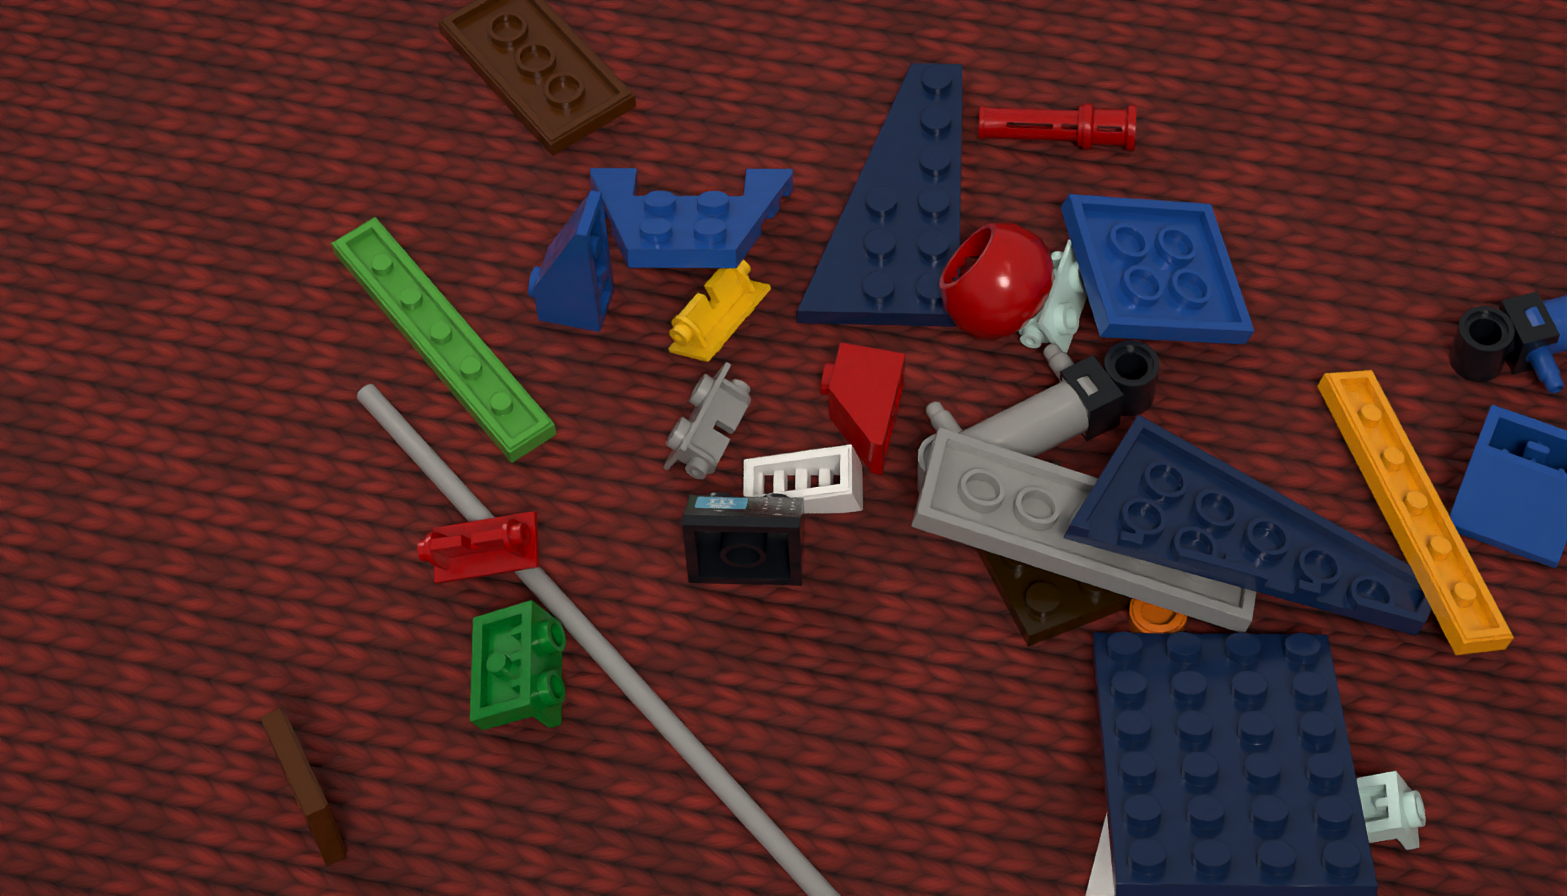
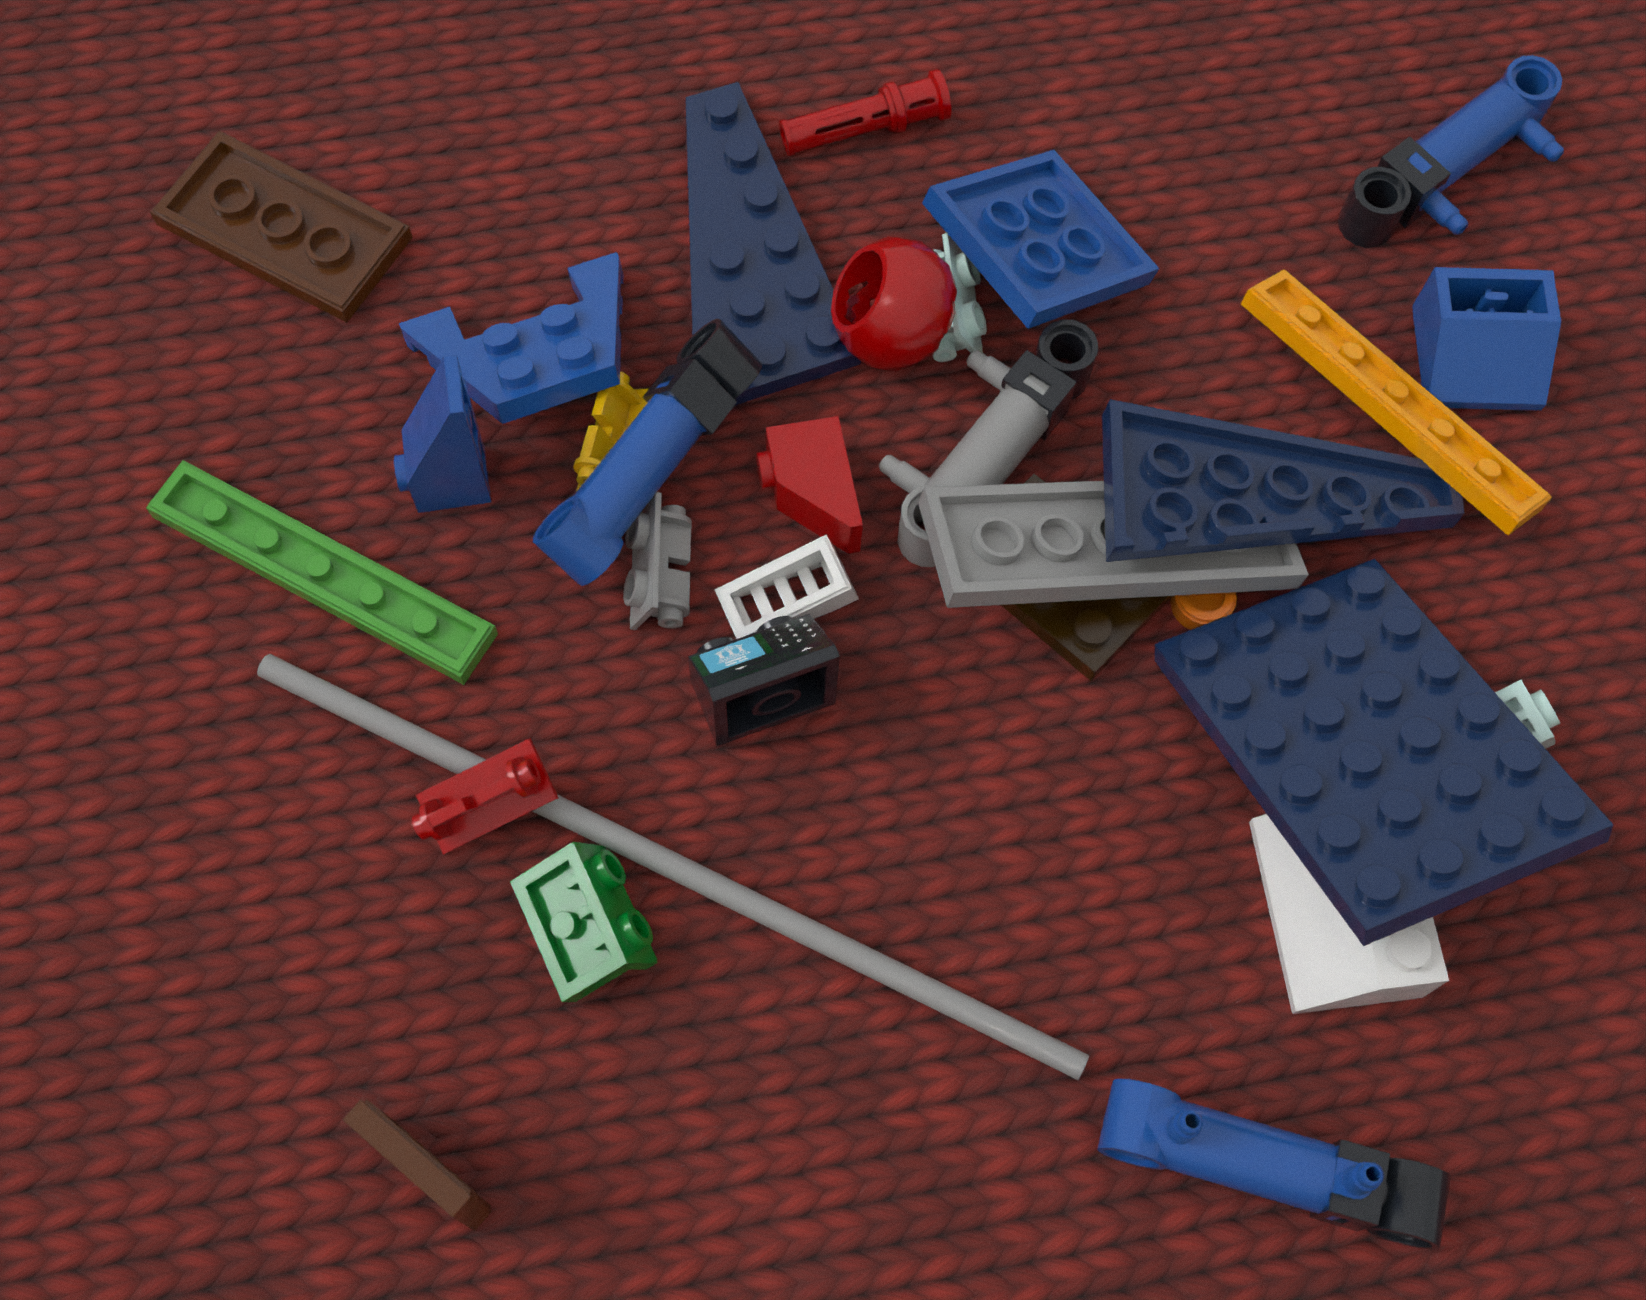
camera: 30 degrees left, 10 degrees up
none -> blue piece [533,319,762,586]

